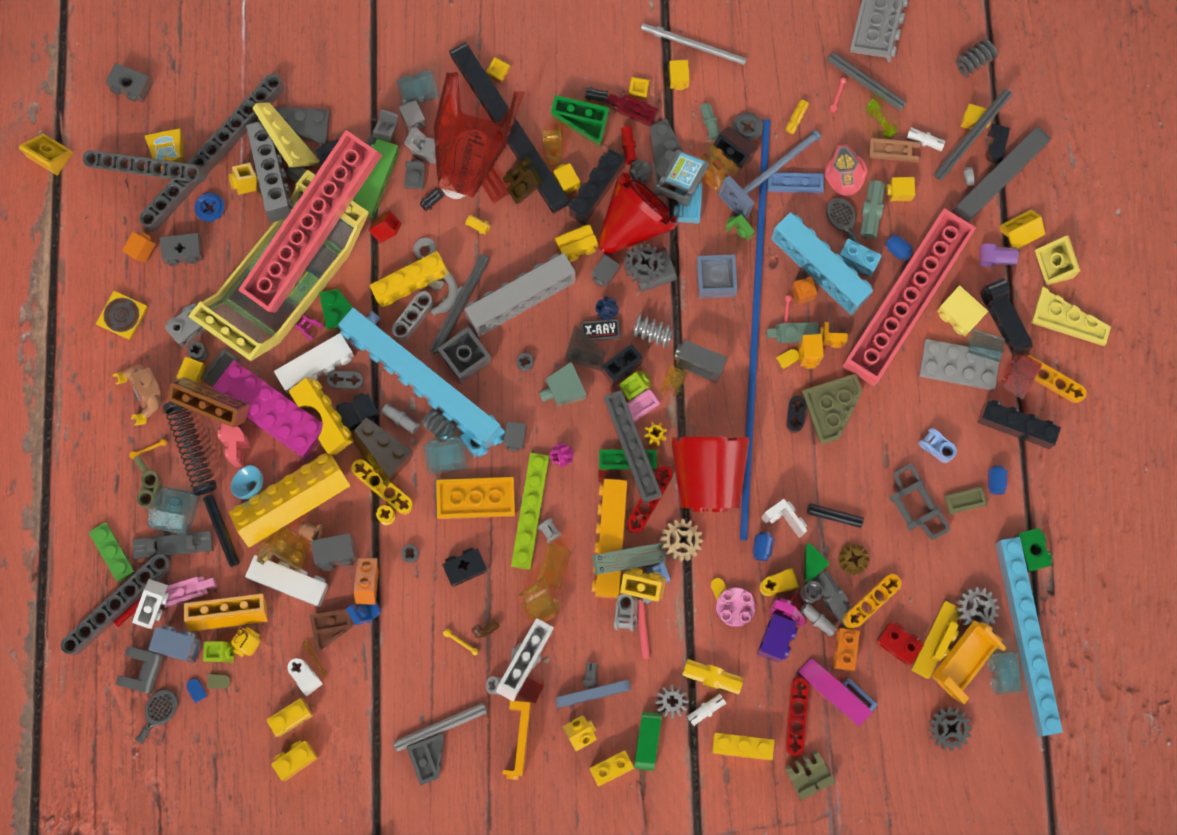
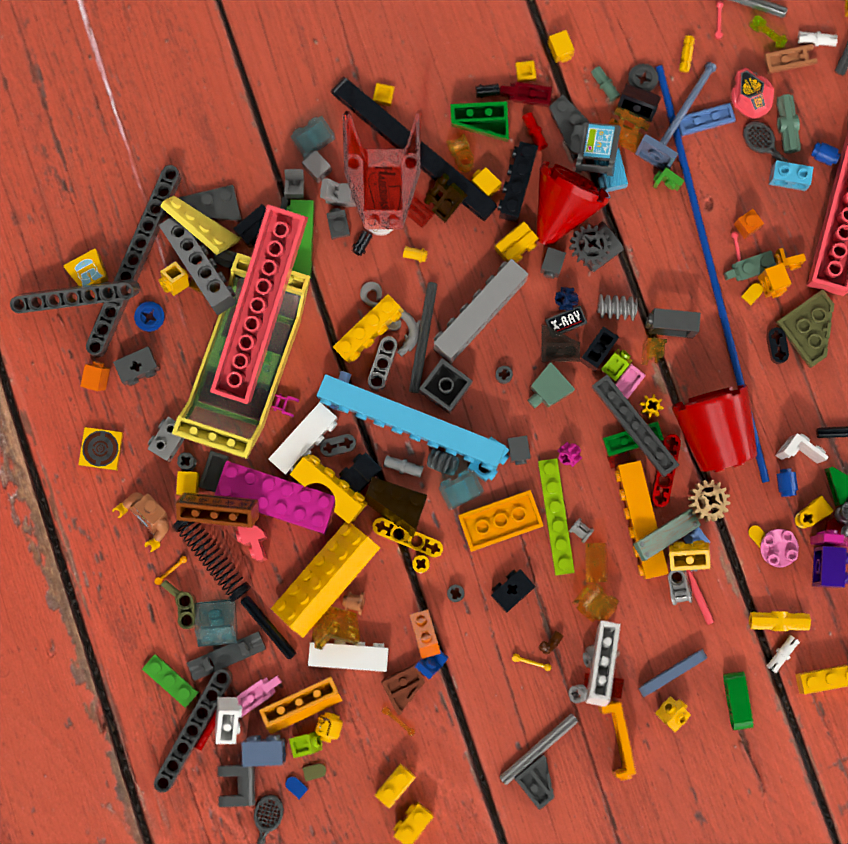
camera: 15 degrees left, 5 degrees up
dark grey brick [106,63,153,102] -> none
medium azure piece [231,465,263,500] -> none
white piece [287,658,323,696] -> none
dark grey brick [311,533,358,571] -> none
green wing [319,289,353,330] -> none
red panel [368,210,402,243] -> none
dark grey pin [582,663,598,688] -> none
yellow brick [589,751,634,787] -> none
dark grey gear [629,159,652,183] -> none
light grey bar [641,23,747,65] -> none
light grey gear [655,685,689,719] -> none
piece [696,254,737,299] -> none
medium azure brick [771,212,873,316] -> none
yellow brick [886,177,915,201] -> none

